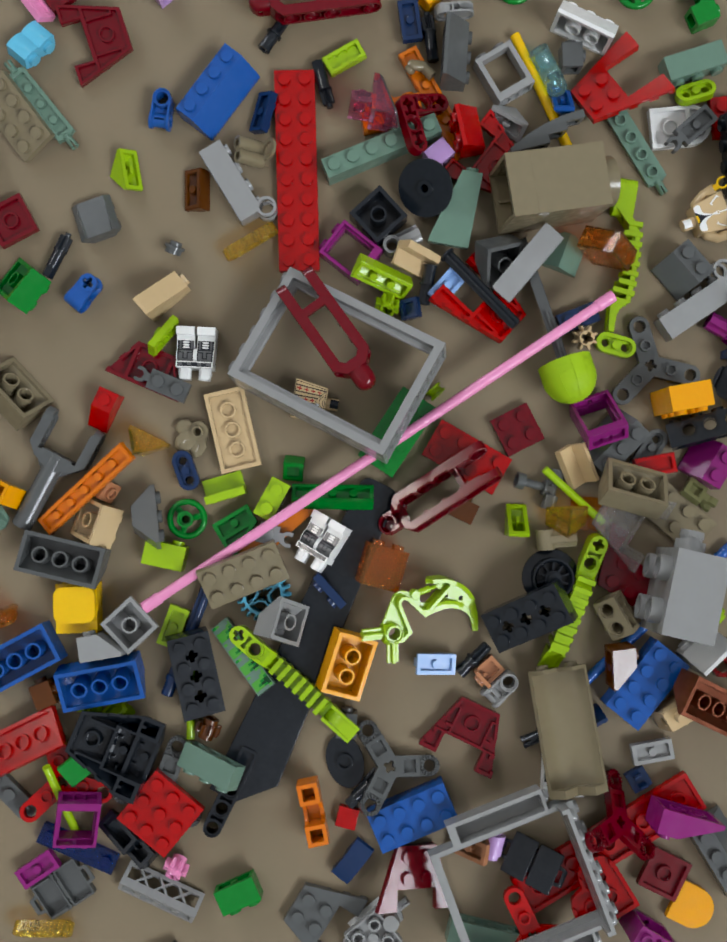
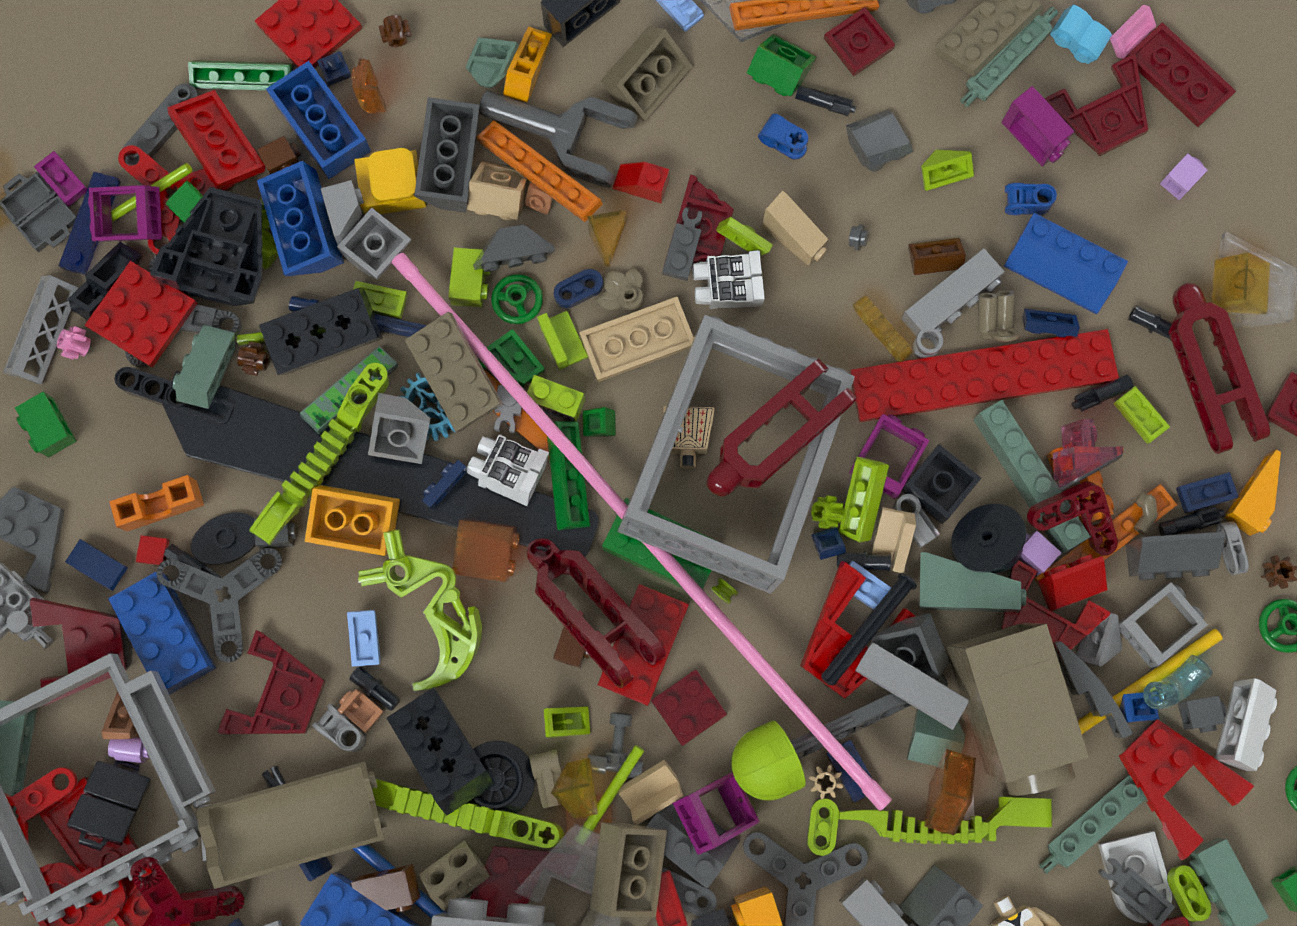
camera: 90 degrees right, 10 degrees down
none -> magenta window [1001,86,1074,167]

